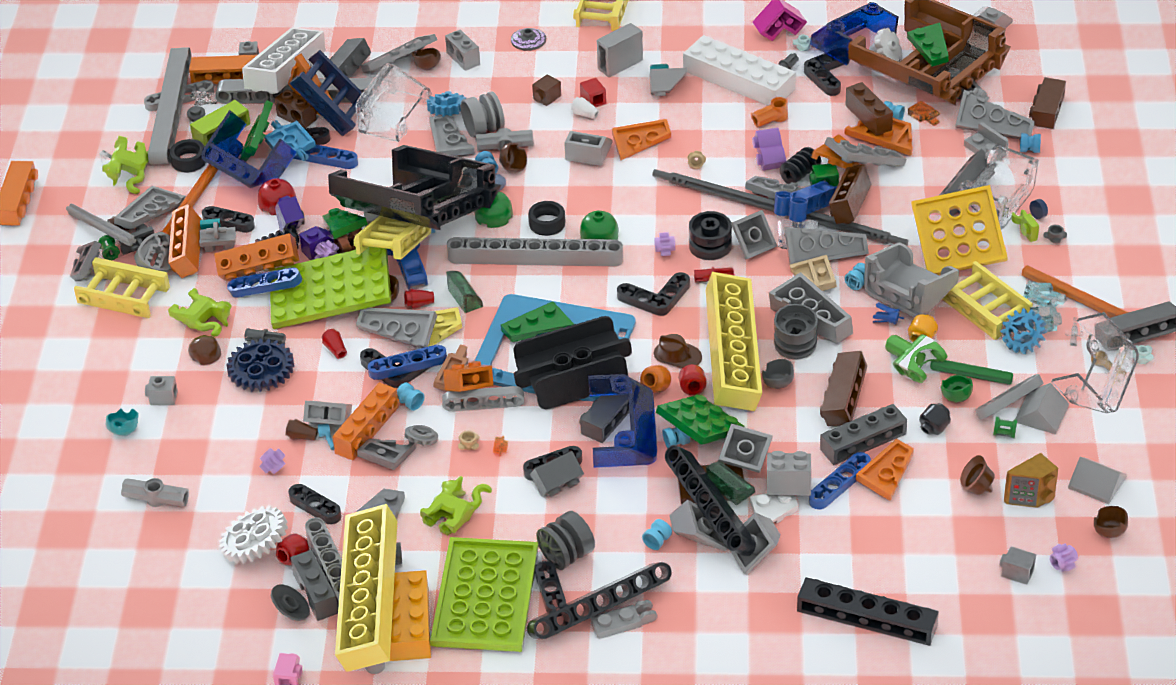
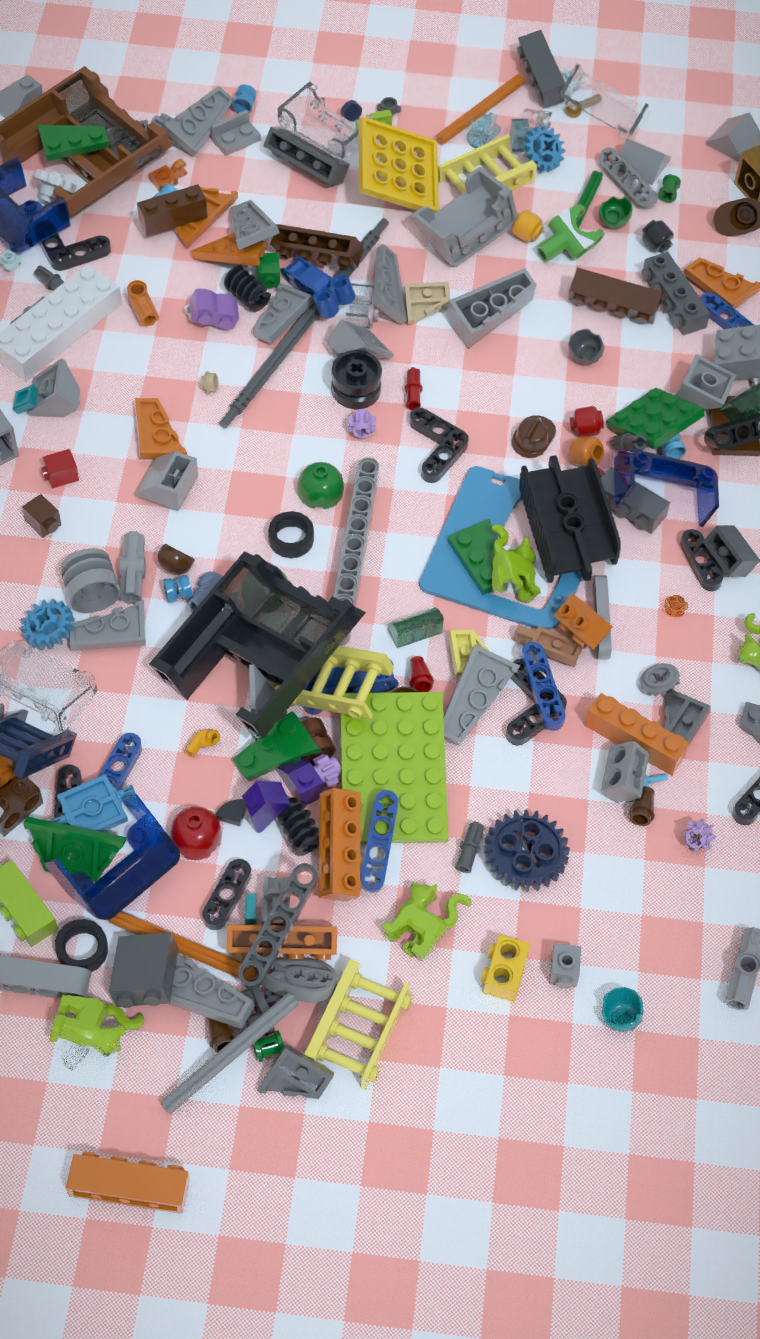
camera: 90 degrees left, 15 degrees up
reddish brown hair [188,335,222,365] -> none
red cone [321,329,347,359] -> none
medium azure wheel [397,382,425,411] -> none
tan plate [458,430,480,450] -> none
white cone [571,97,600,120] -> none
light yellow brick [705,272,762,411] -> none
dark grey wheel [774,304,818,359] -> none
medium azure wheel [844,263,865,290] -> none
blue piece [873,302,904,325] -> none
reddish brown brick [1029,77,1066,129] -> none
none -> dark grey brick [109,932,178,1008]
none -> dark grey beam [238,863,317,989]
none -> yellow brick [480,934,531,1002]
none -> lime animal [491,524,541,603]
none -> dark grey axle [610,433,647,452]

